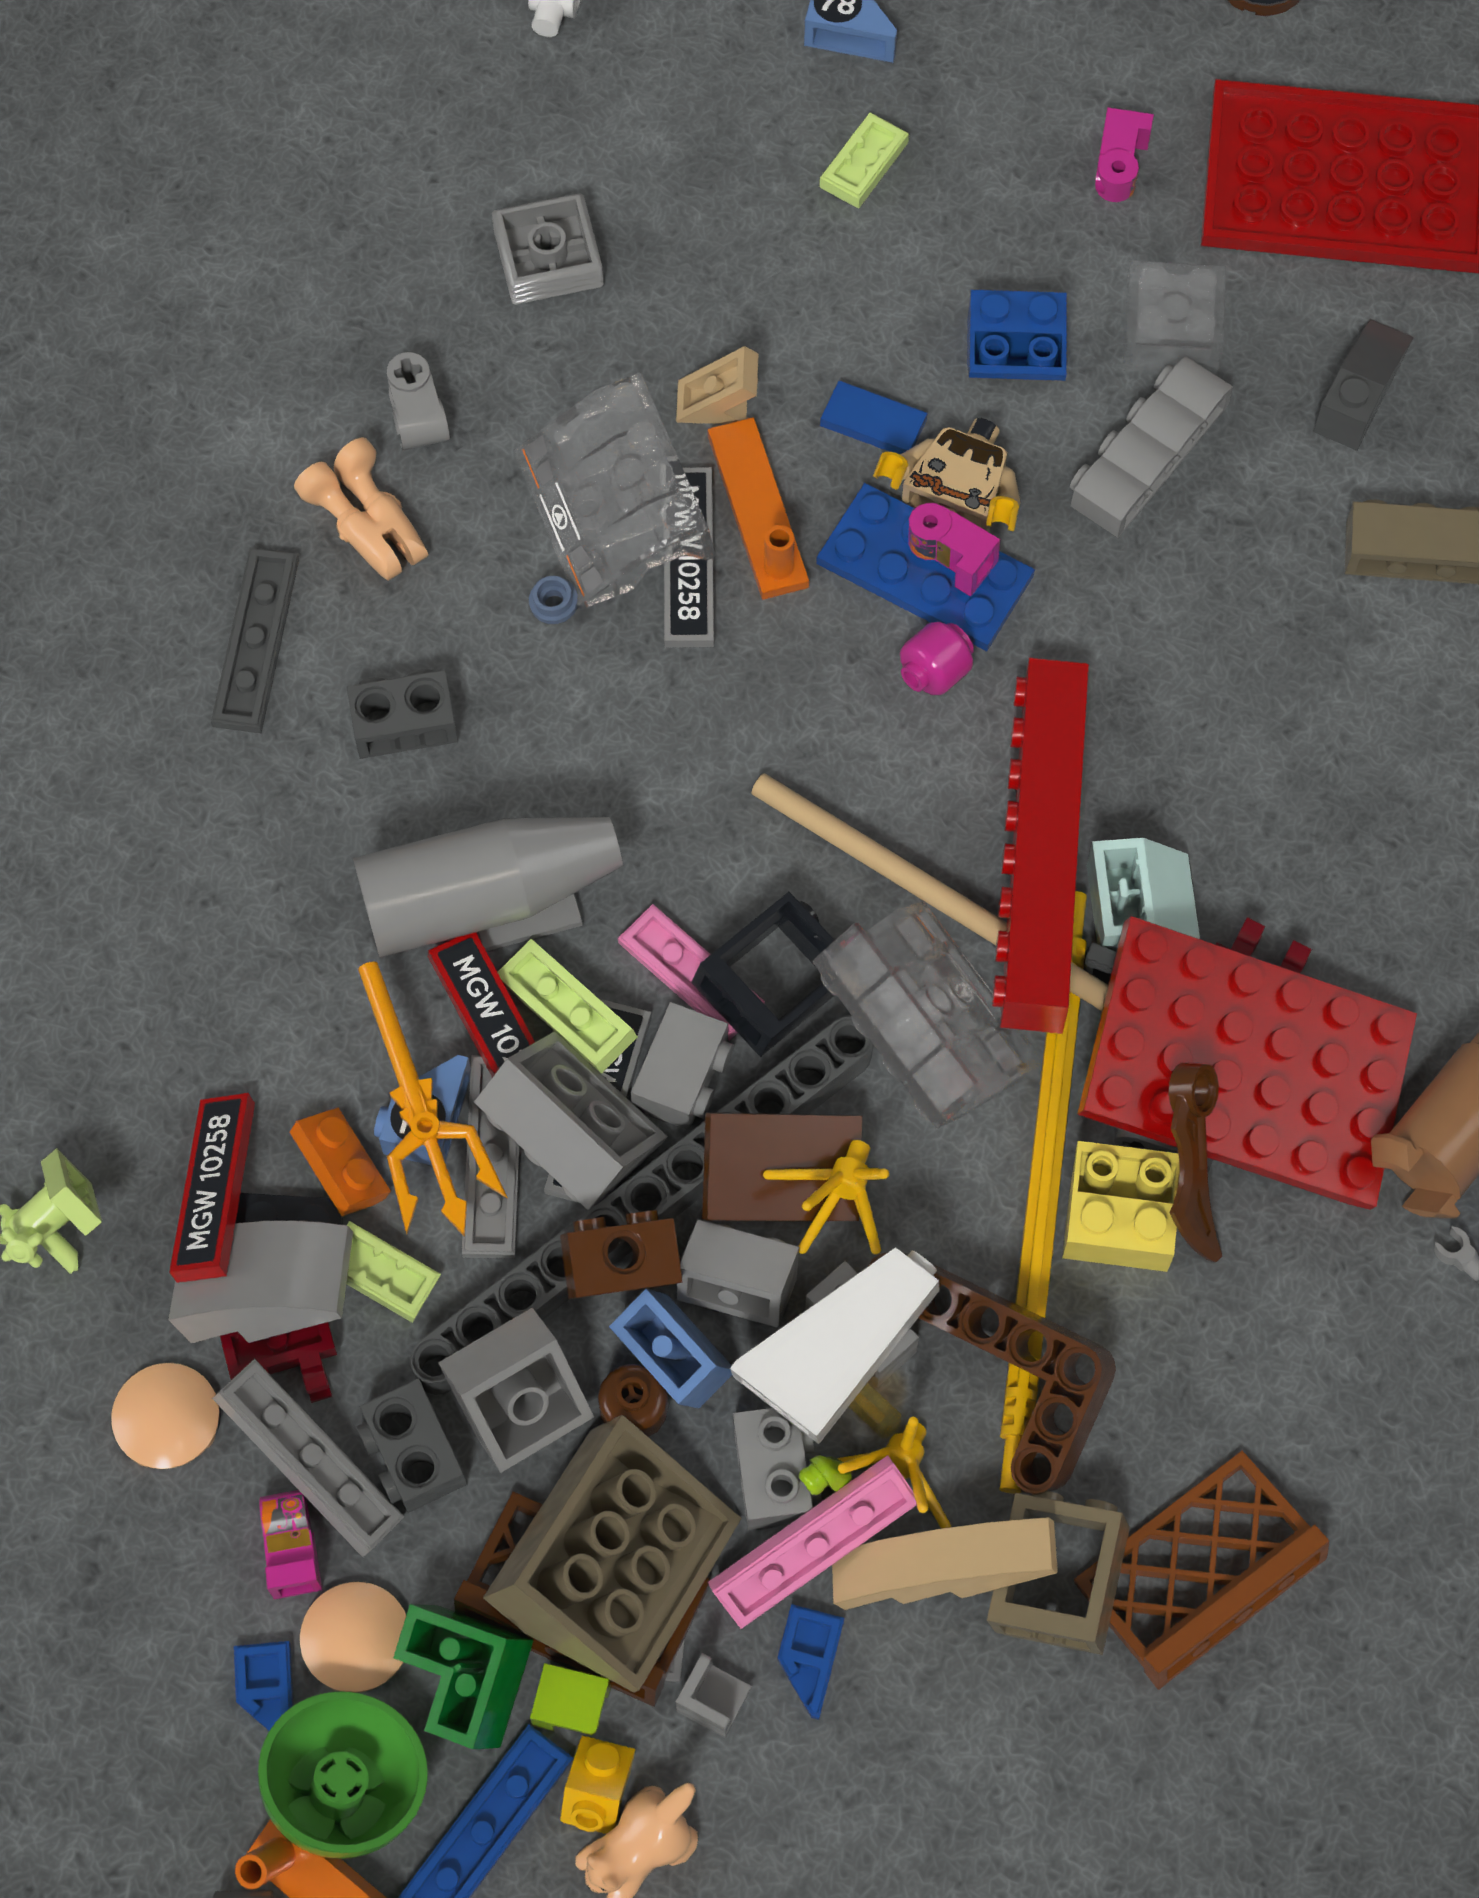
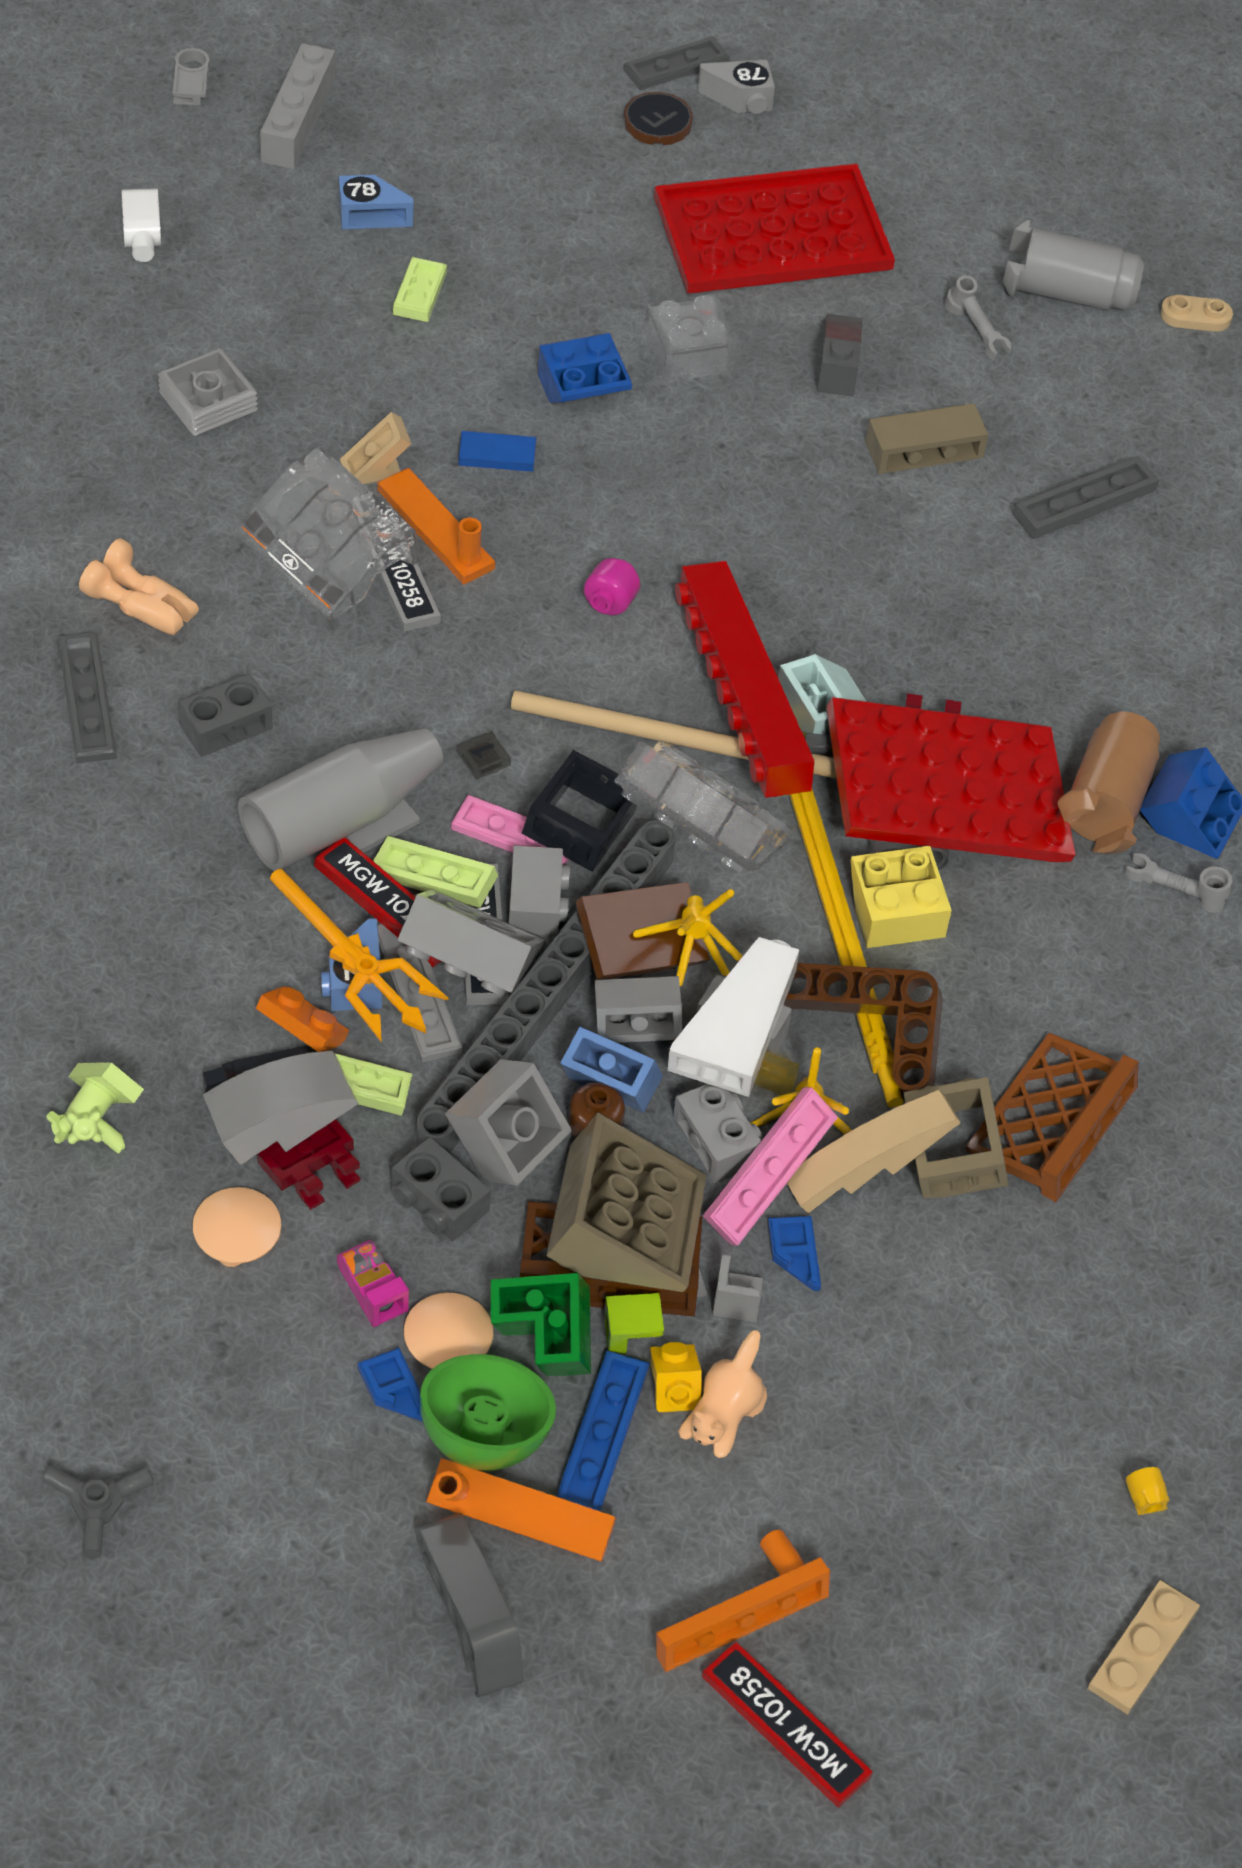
camera: 25 degrees left, 15 degrees down
tile [169,1093,255,1283] -> none
light grey tile [212,1359,405,1557] -> none
light grey piece [387,352,450,451] -> none
sand blue plate [529,576,578,624] -> none
reddish brown brick [560,1210,683,1299] -> none
lime arm [798,1455,852,1495] -> none
blue plate [816,483,1035,651] -> none
torso [873,418,1021,532] -> none
dark pink leg [908,503,1000,597] -> none
light grey brick [1070,356,1233,538] -> none
dark pink leg [1095,107,1154,202] -> none
reddish brown piece [1168,1063,1222,1262] -> none
none -> clear smoke tile [457,731,511,780]

